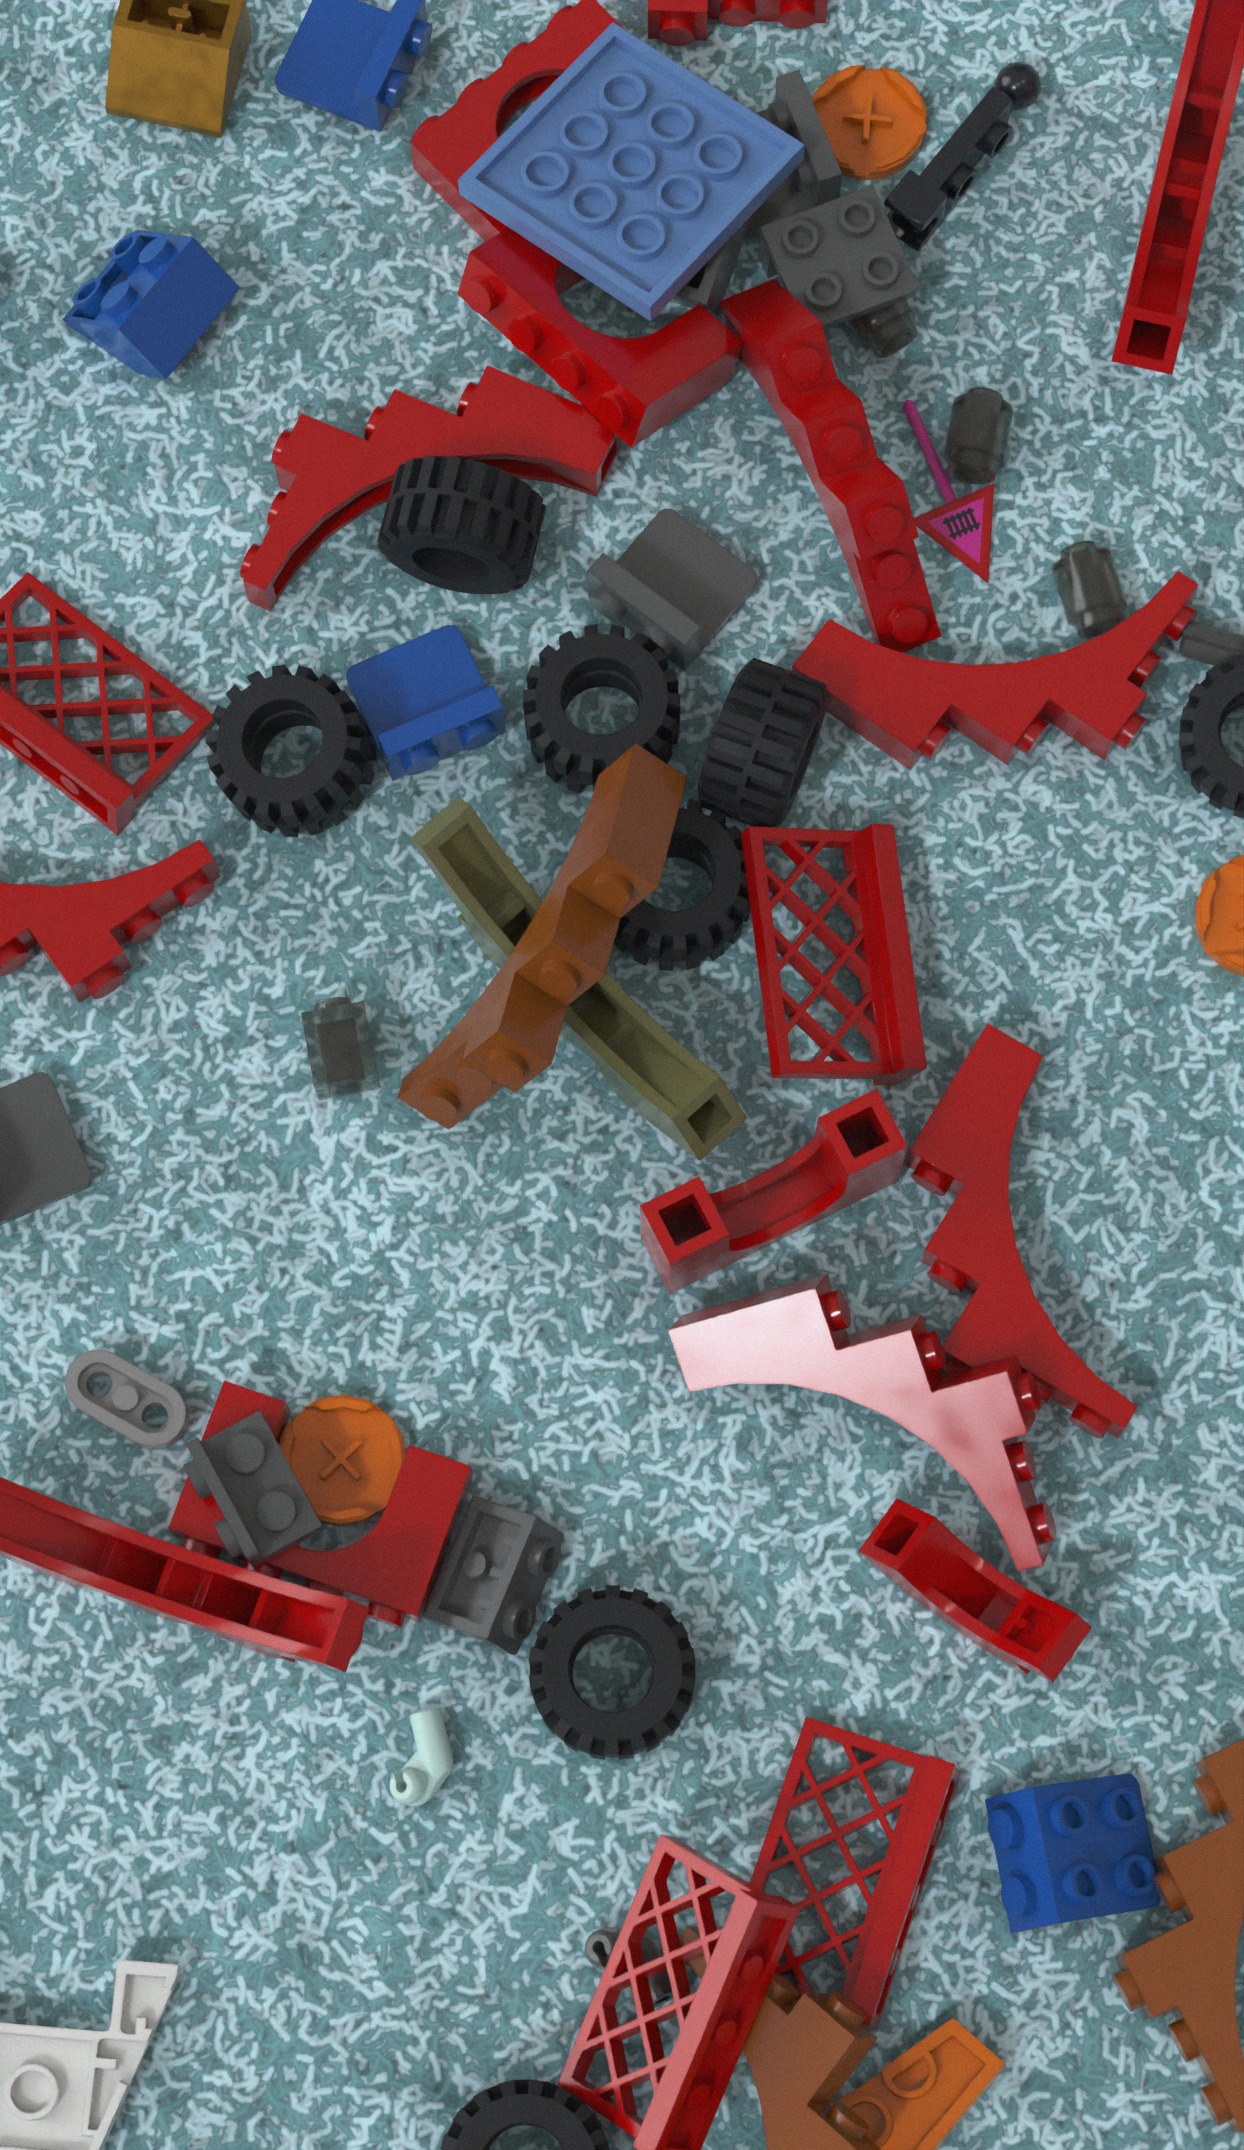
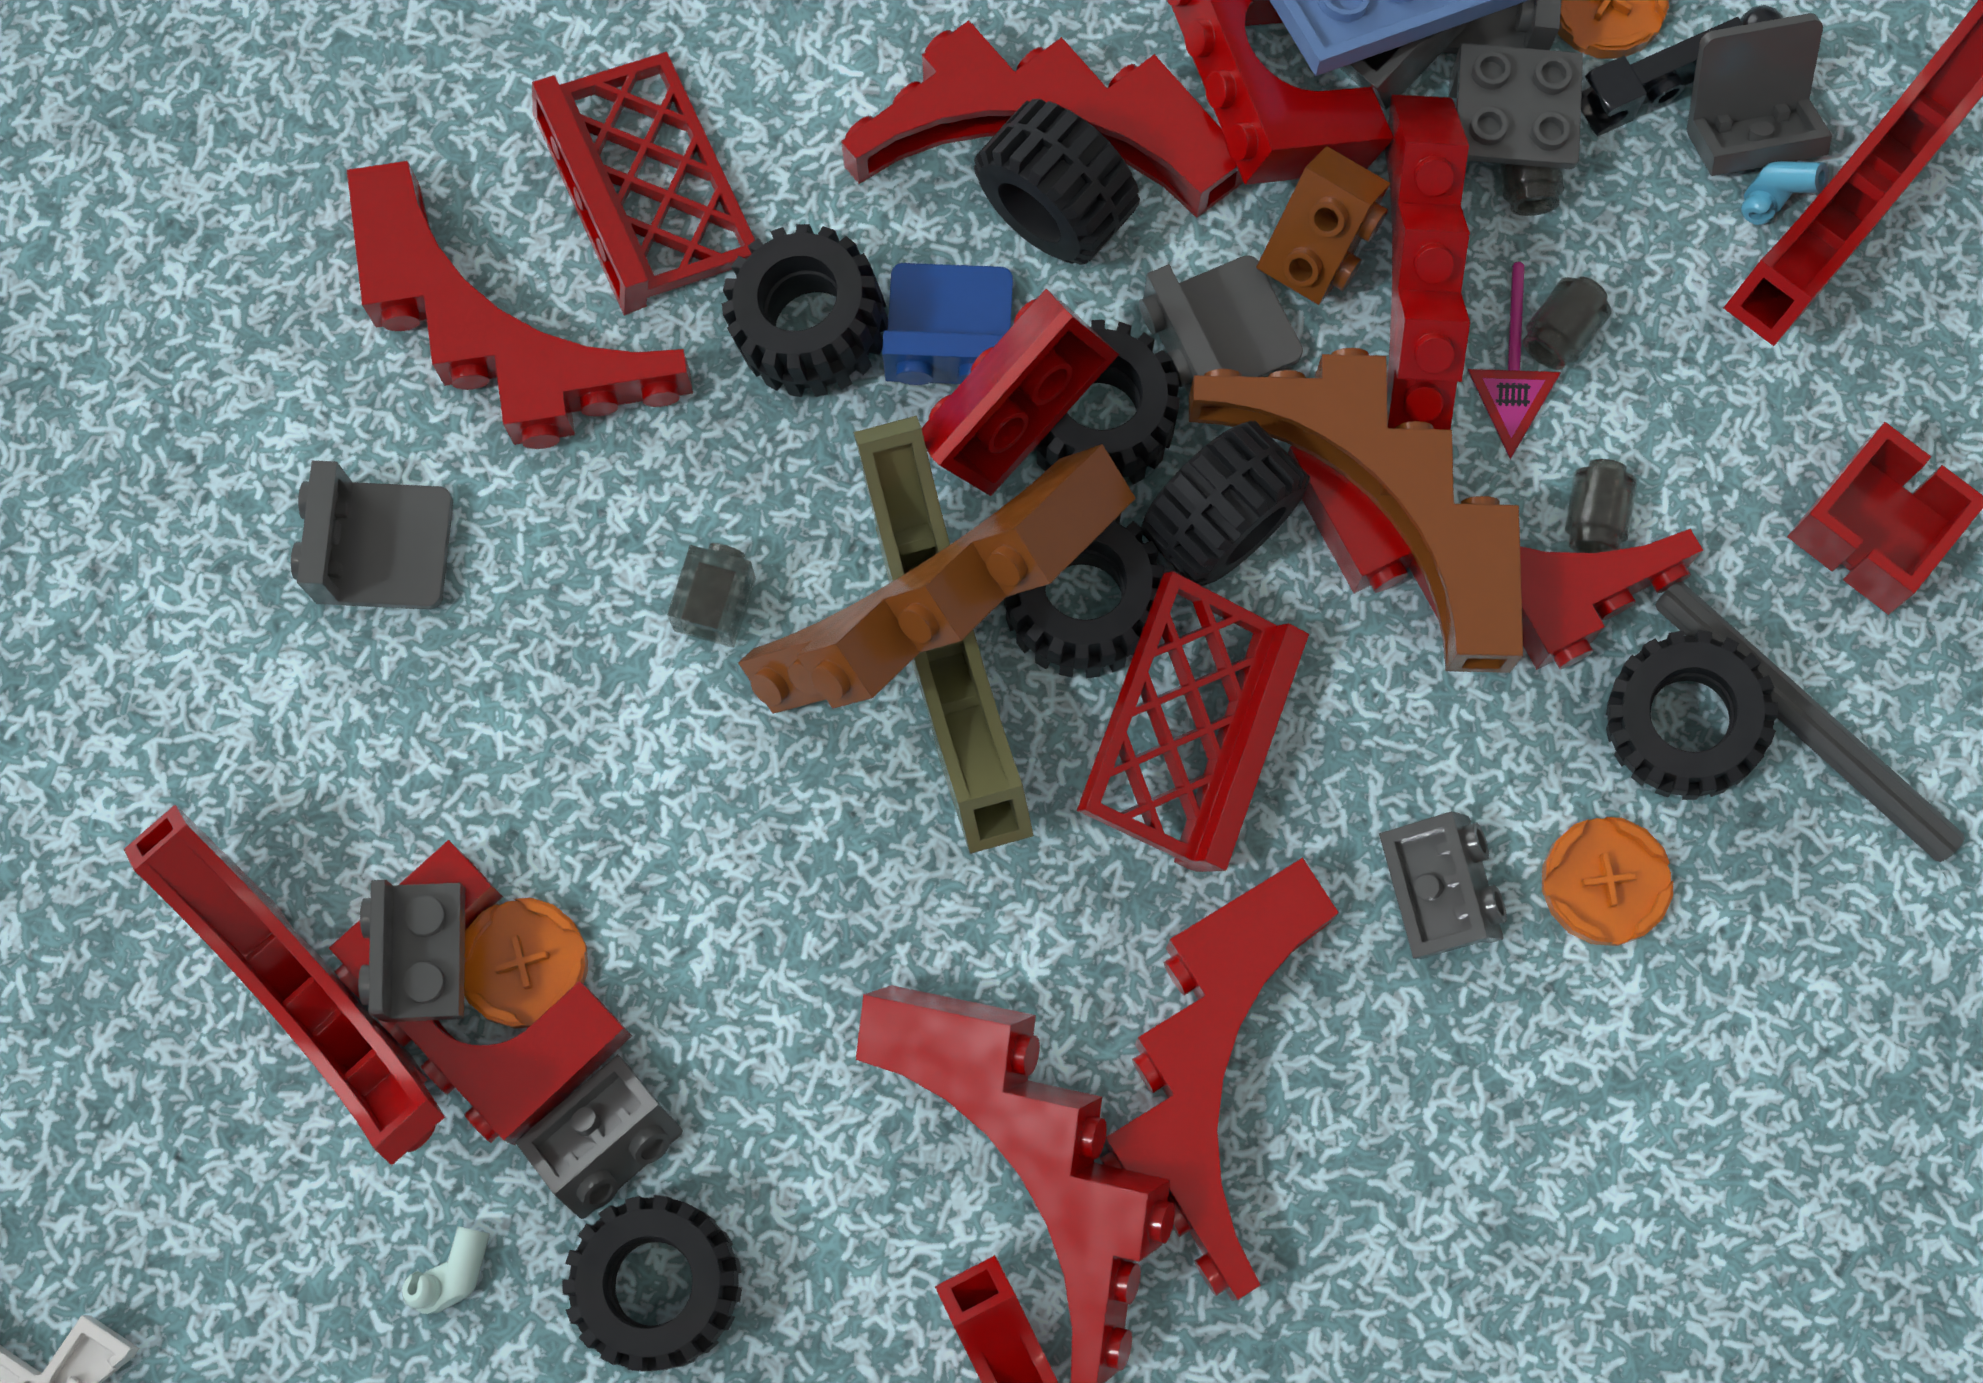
camera: 25 degrees right, 0 degrees up
light grey plate [65,1350,189,1450] -> none
red arch [640,1089,908,1295] -> none
none -> red slope [922,289,1119,496]
none -> dark orange arch [1189,348,1523,673]
none -> dark orange brick [1256,146,1391,305]
none -> dark grey bracket [1379,811,1507,959]
none -> dark grey bracket [1686,13,1832,176]
none -> medium azure arm [1741,161,1829,225]

